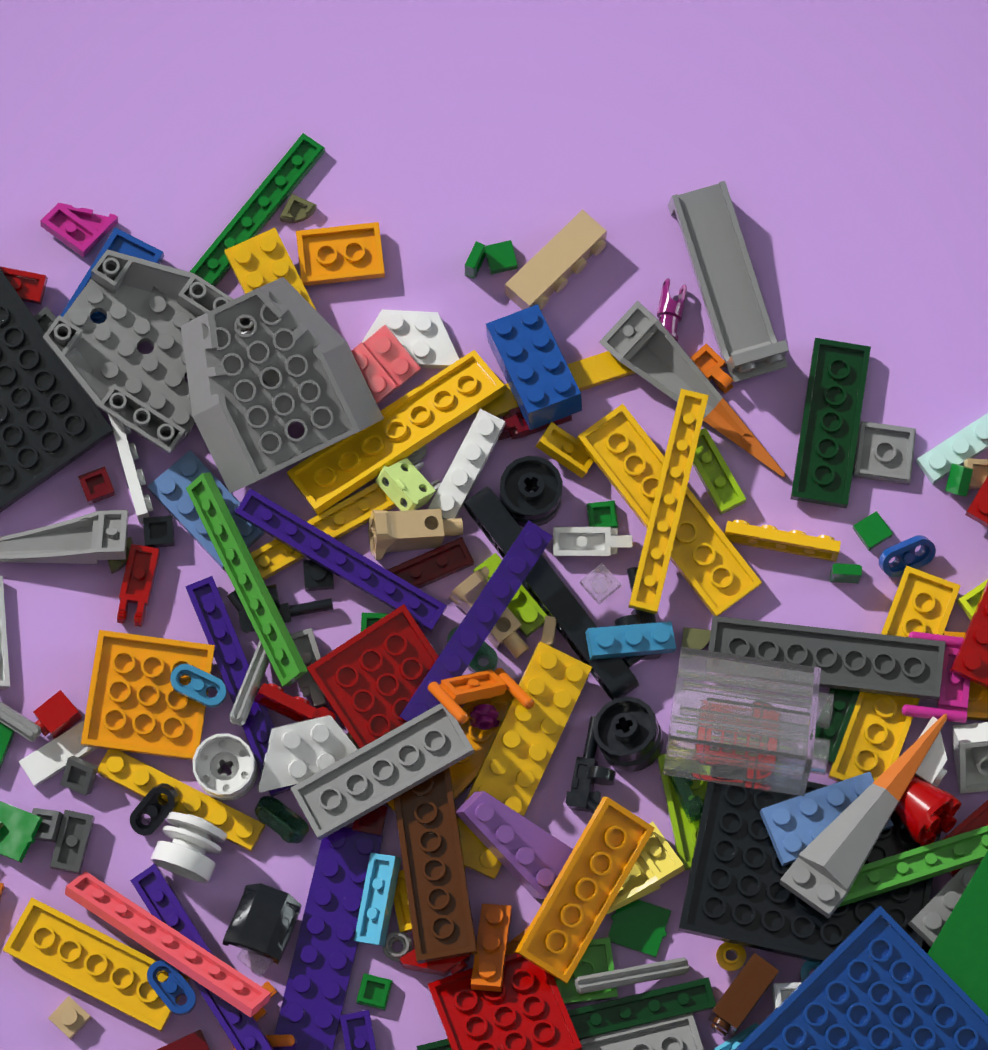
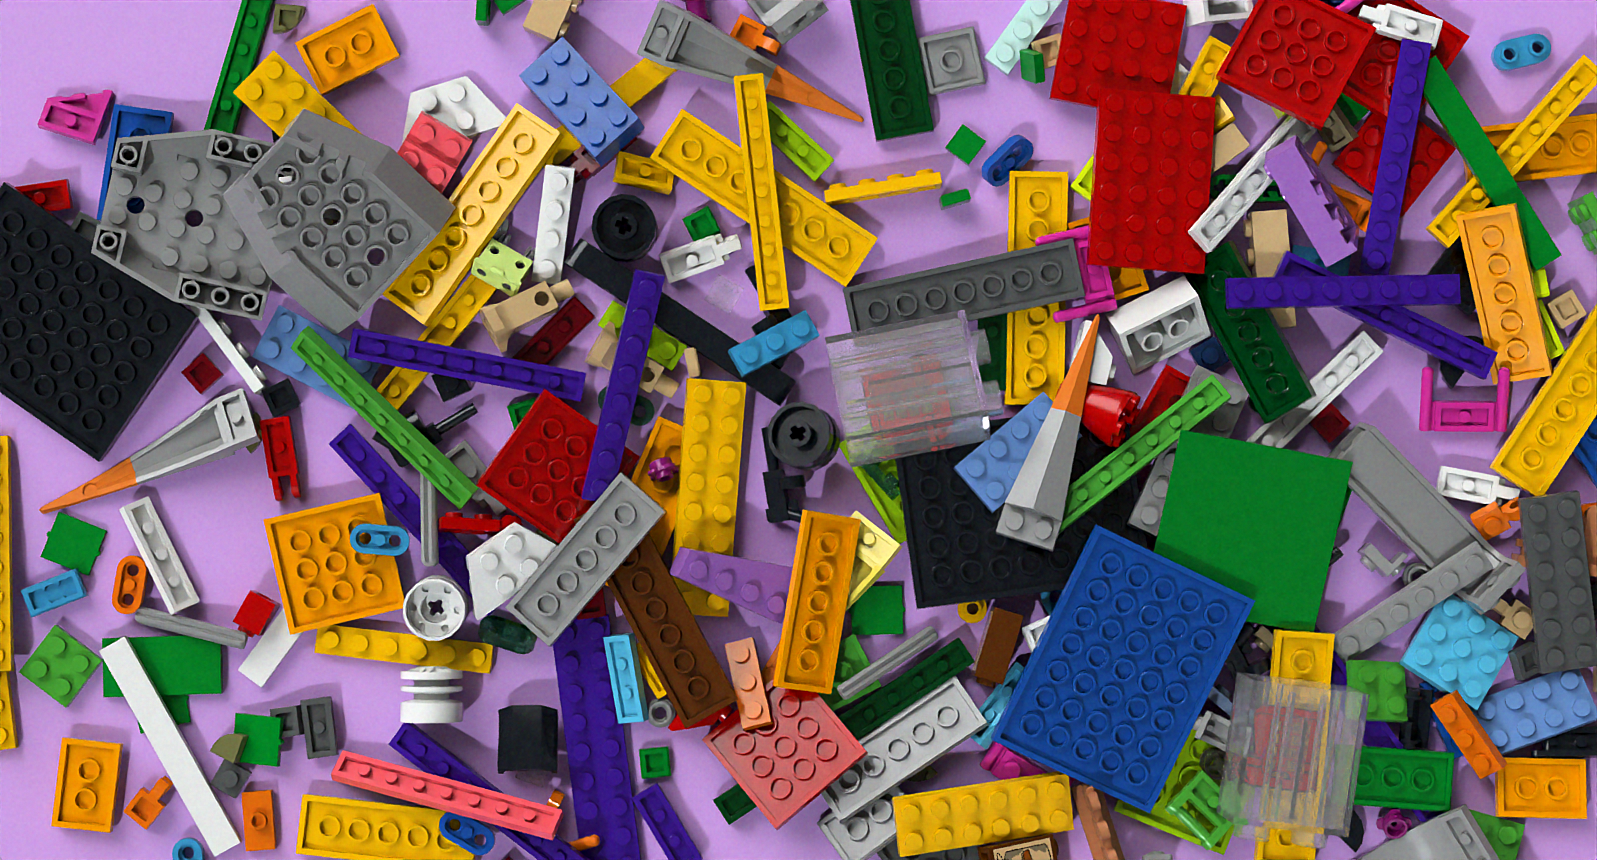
camera: 25 degrees left, 15 degrees up
dark grey plate [60,756,98,796] -> none
black plate [130,783,179,836] -> none
orange plate [428,668,535,724] -> none
olive tile [680,627,711,658] -> none

